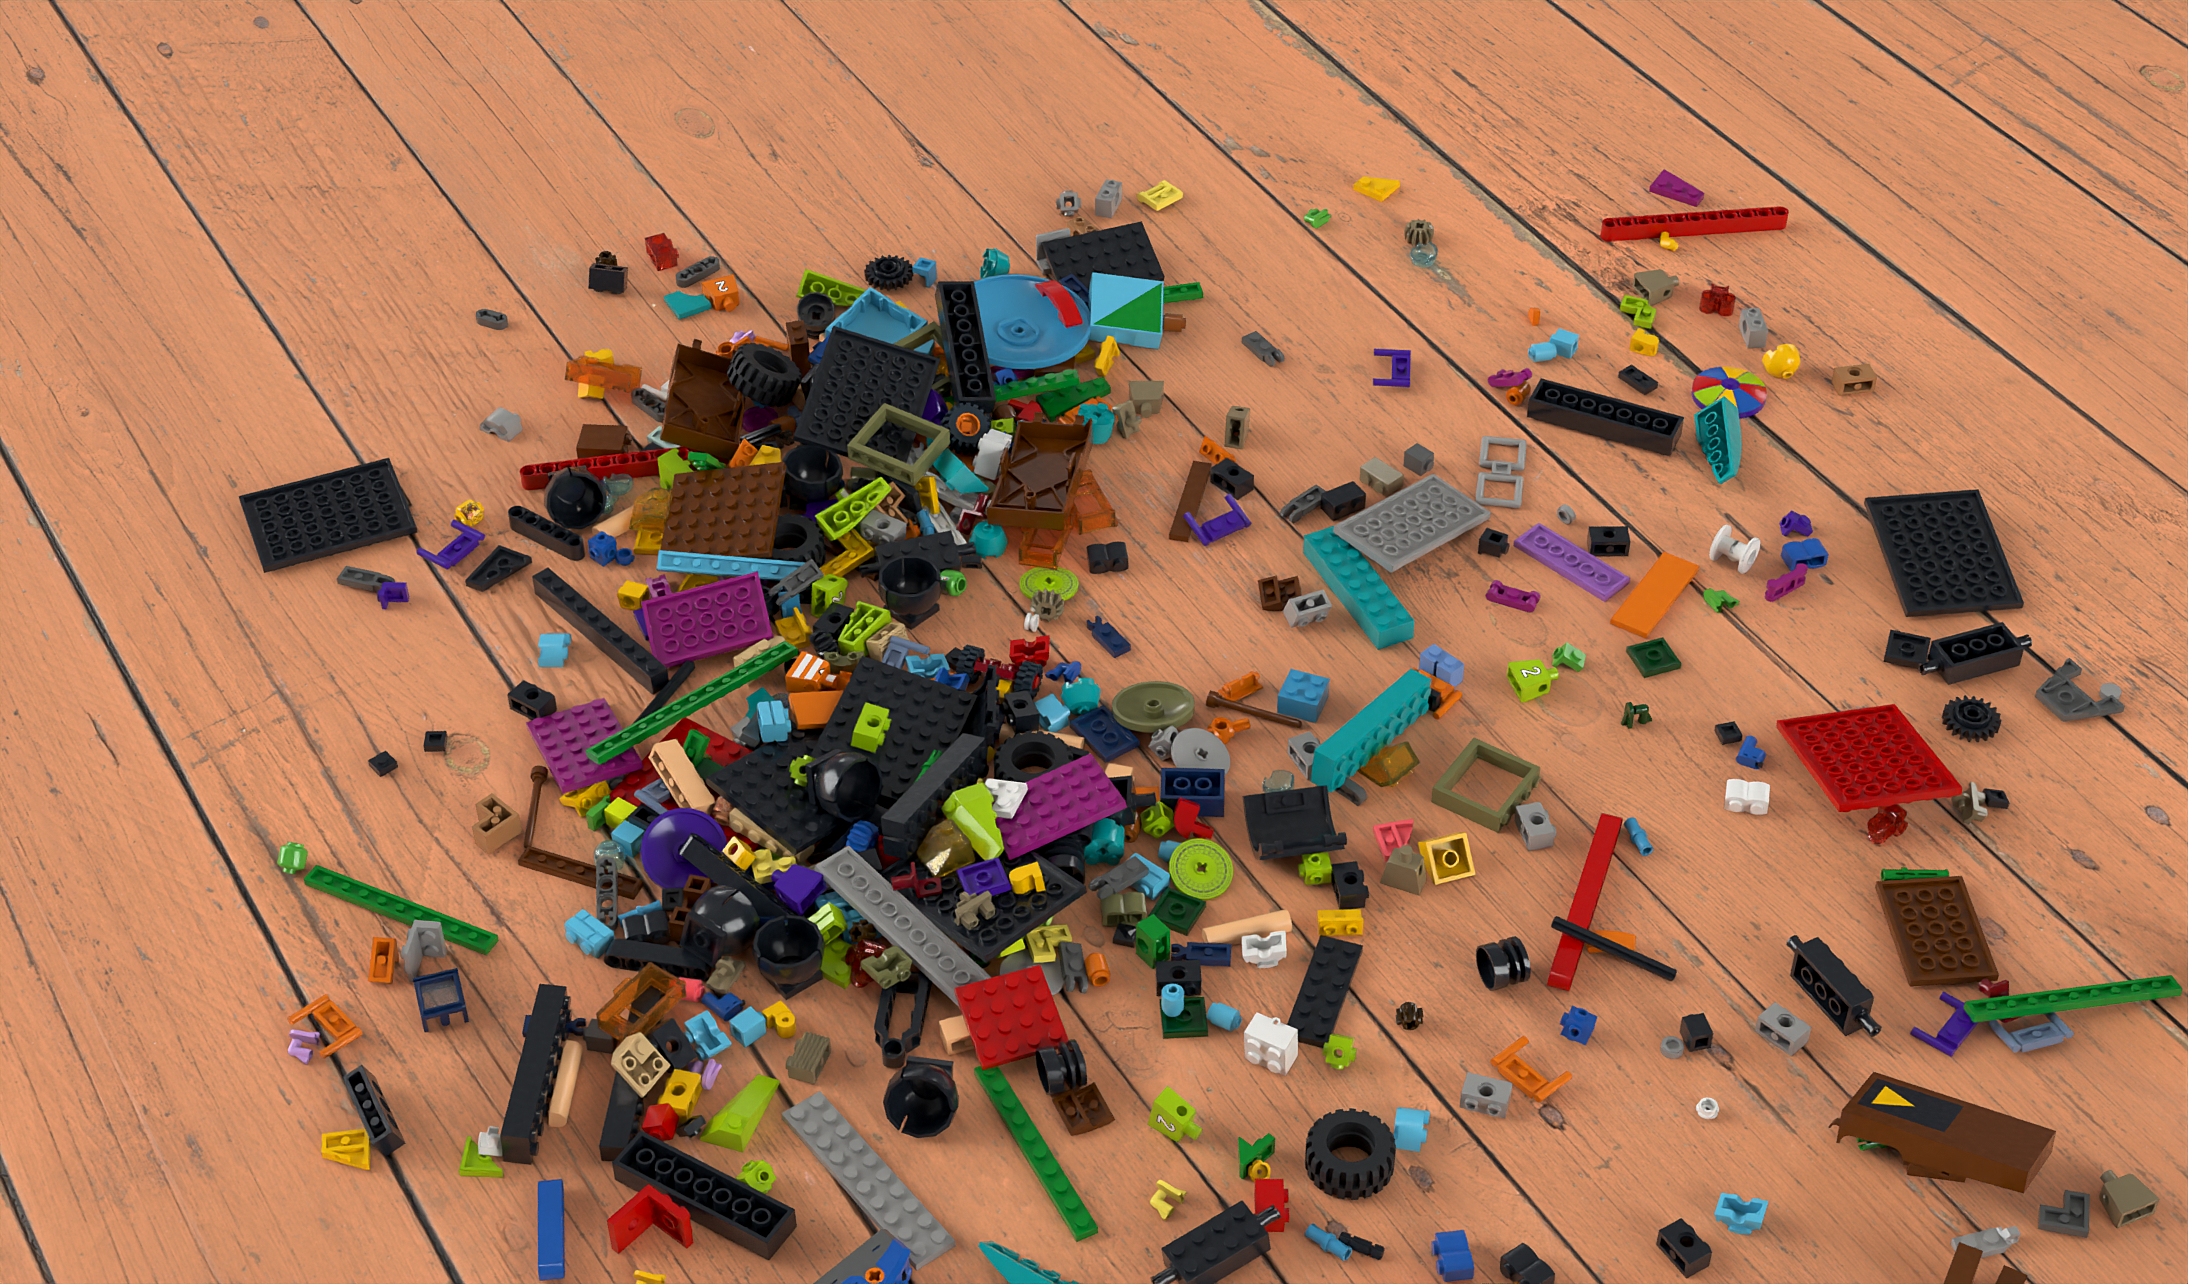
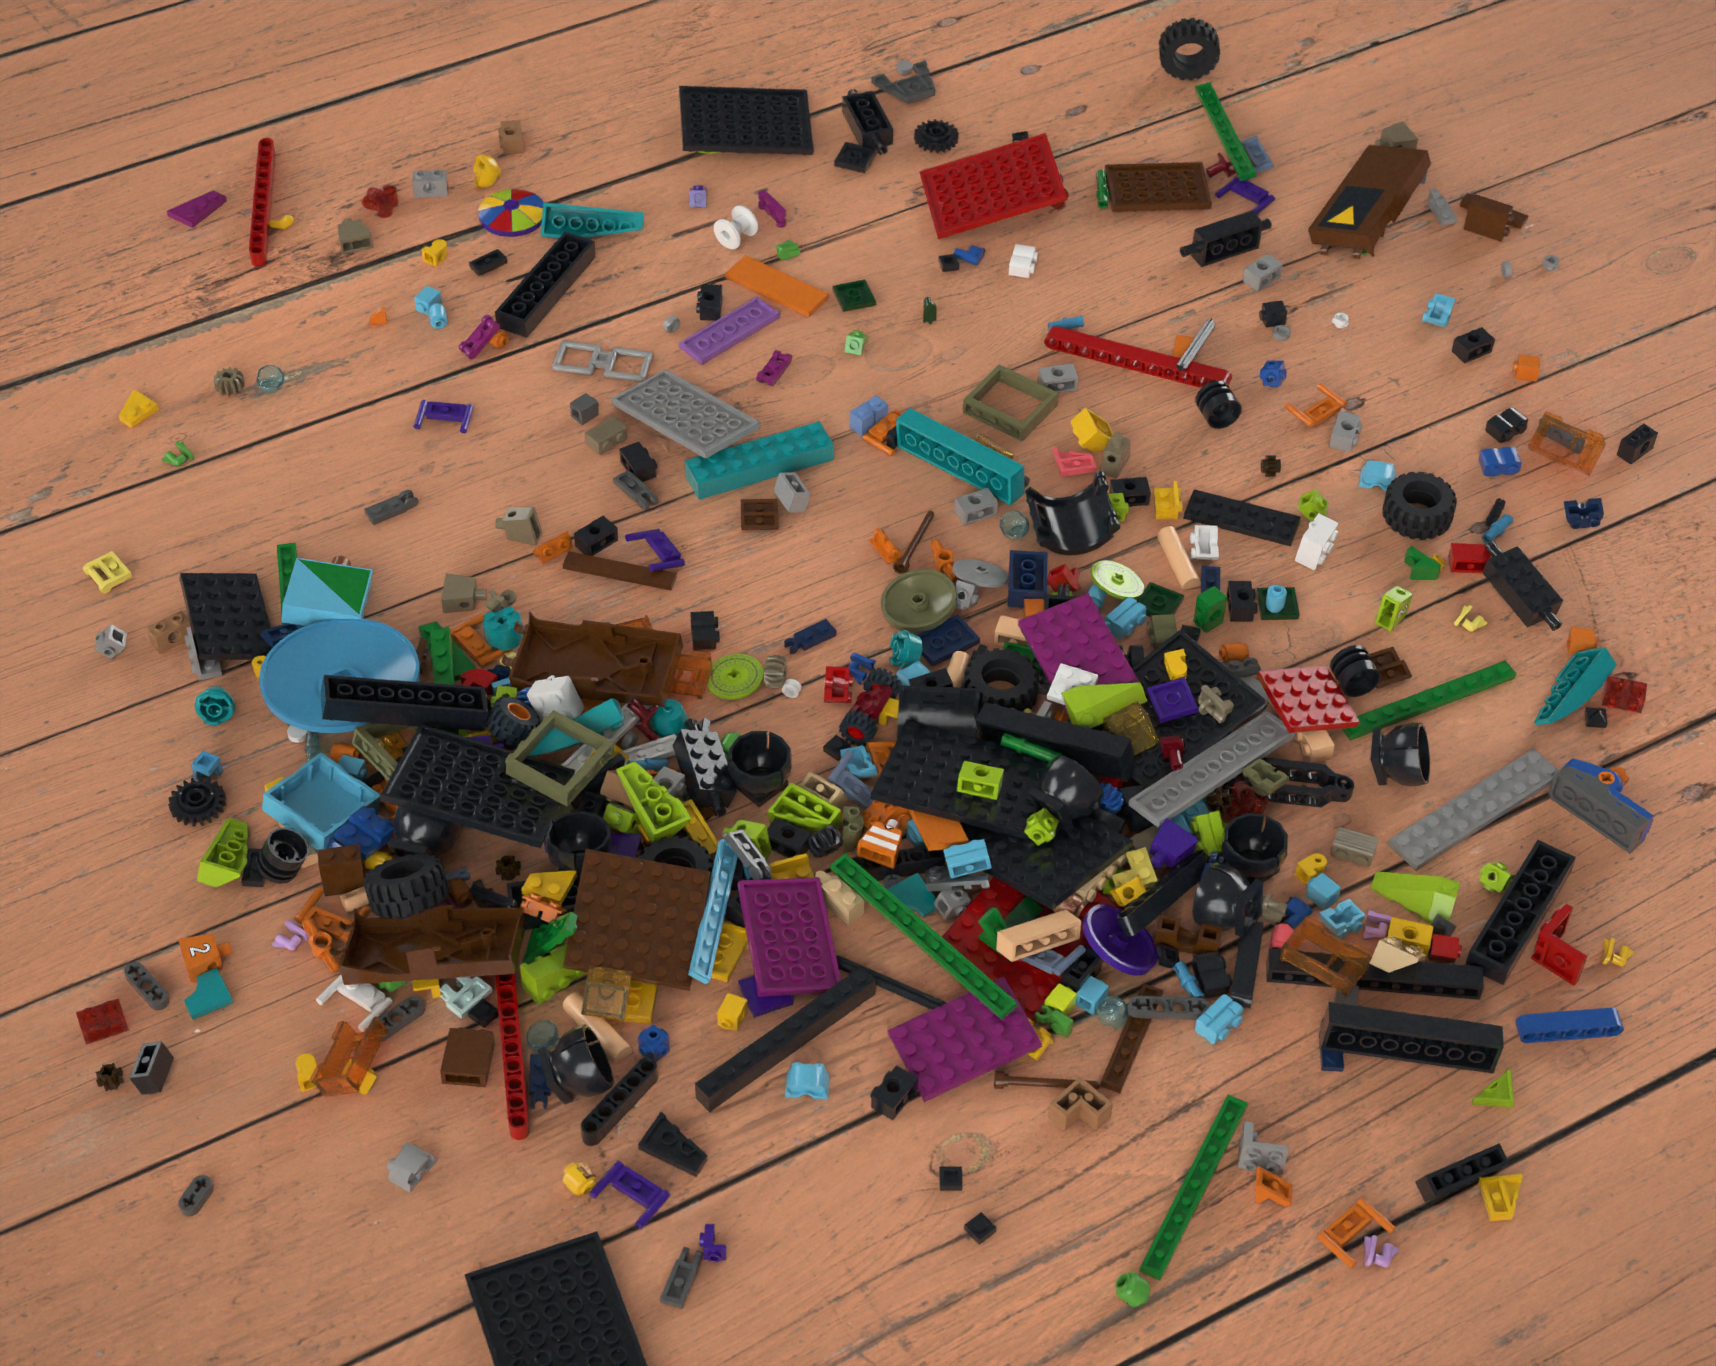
camera: 90 degrees left, 5 degrees up
dark blue window [413,968,469,1032] -> none
white tile [478,1126,503,1157] -> none
blue plate [615,548,635,566] -> none
black brick [644,1018,698,1073] -> none
magenta plate [645,574,672,599] -> none
blue bracket [934,667,970,691] -> none
red slope [1035,280,1083,328] -> none
dark grey hinge [1088,856,1149,899] -> none
yellow wing [1094,335,1120,377] -> none
light grey brick [1095,179,1122,219] -> none
medium azure brick [1207,1002,1242,1032] -> none
dark azure brick [1277,669,1330,723] -> none
black brick [1478,528,1510,558] -> none
lime torso [1507,659,1559,703] -> none
lime plate [1620,295,1656,329] -> none
blue brick [1781,538,1829,571] -> none

